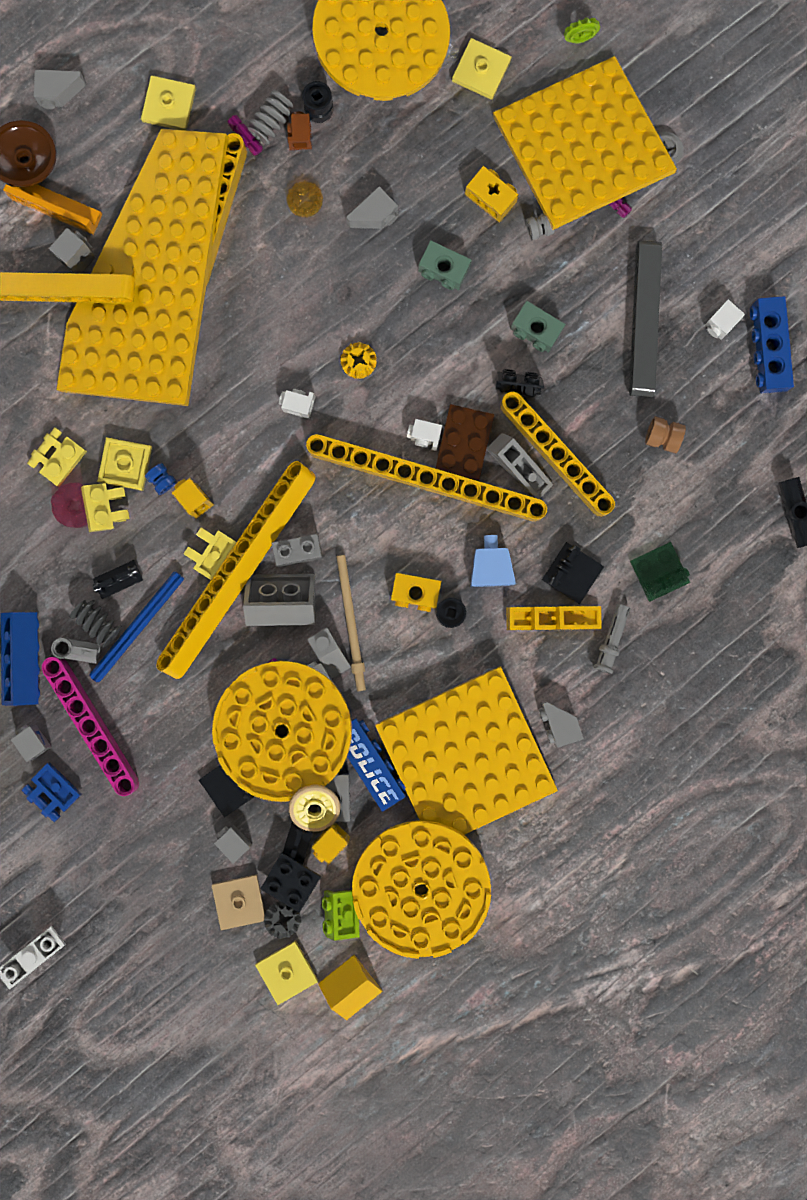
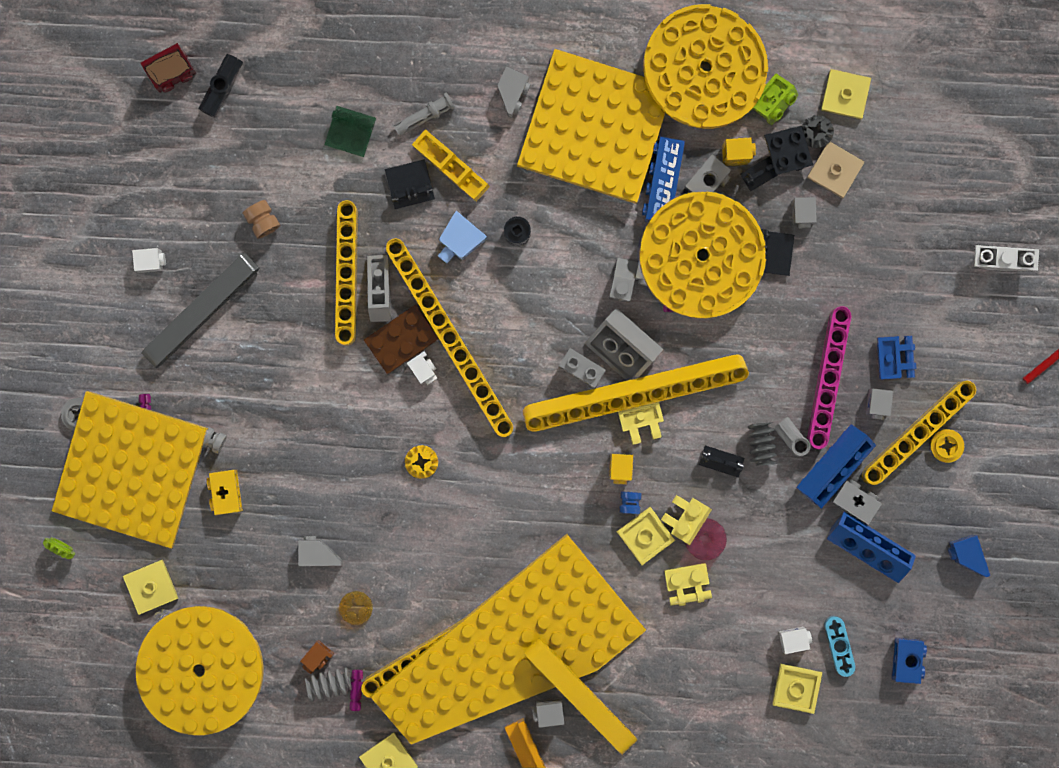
camera: 140 degrees left, 0 degrees up
blue axle [89,572,184,682] -> none
white brick [279,389,315,419] -> none
light yellow wheel [289,785,340,832] -> none
black wheel [302,81,333,123] -> none
yellow slope [318,955,383,1020] -> none
tan bar [336,555,366,691] -> none
yellow brick [391,573,441,612] -> none
sand green brick [418,240,472,290] -> none
black hinge [495,369,545,397] -> none
sand green brick [511,301,566,353] -> none
blue brick [750,296,794,394] -> none

